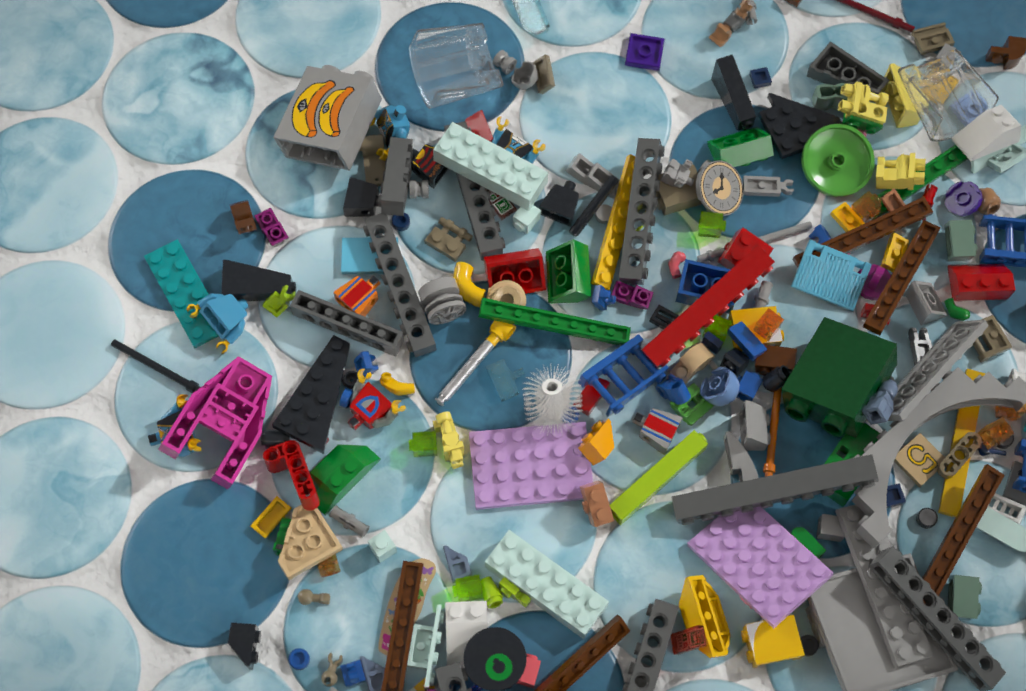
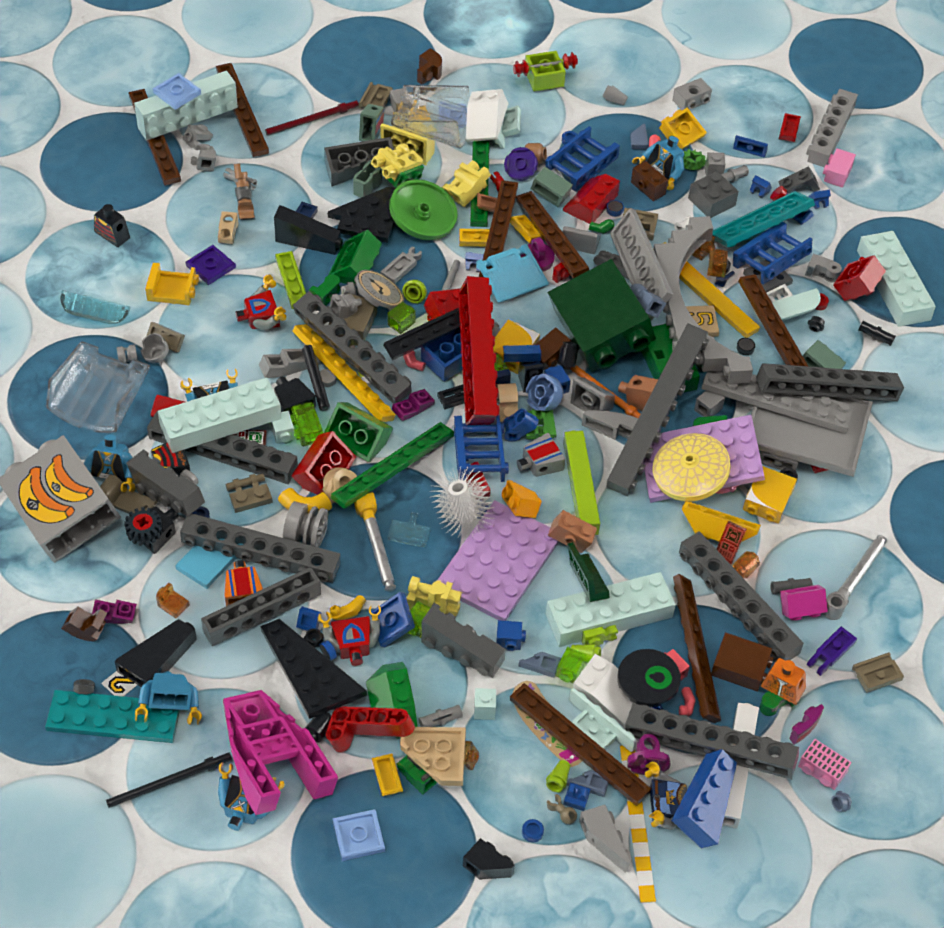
camera: 55 degrees left, 15 degrees down
lime plate [262,285,296,318] -> none
dark tan arm [297,589,330,605] -> none
blue tile [591,285,616,311] -> none
clear orange brick [754,308,784,342] -> none
clear orange brick [851,191,881,222] -> none
dark tan beam [937,432,982,479] -> none
none -> dark grey tile [73,679,95,694]
none -> sticker [101,671,137,696]
none -> black wheel [124,507,162,546]
none -> yellow panel [145,262,199,305]
none -> clear orange bracket [156,583,190,618]
none -> tan leg [218,211,239,244]
none -> torso [235,274,286,331]
none -> lime tile [275,251,306,309]
none -> clear neon green brick [290,402,323,447]
none -> green leg [309,274,340,306]
none -> light blue tile [333,809,385,861]
none -> sand green torso [359,104,384,141]
none -> blue tile [371,591,415,648]
none -> black plate [383,307,460,361]
none -> lime brick [402,279,427,304]
none -> dark grey wedge [421,603,506,678]
none -> blue brick [496,620,526,651]
none -> lime cone [546,760,571,792]
none -> dark green fence [568,542,610,602]
none -> tile [606,200,624,217]
none -> nougat torso [618,375,658,412]
none -> light yellow dish [653,433,731,501]
none -> clear orange brick [733,551,760,578]
none -> black plate [808,316,825,332]

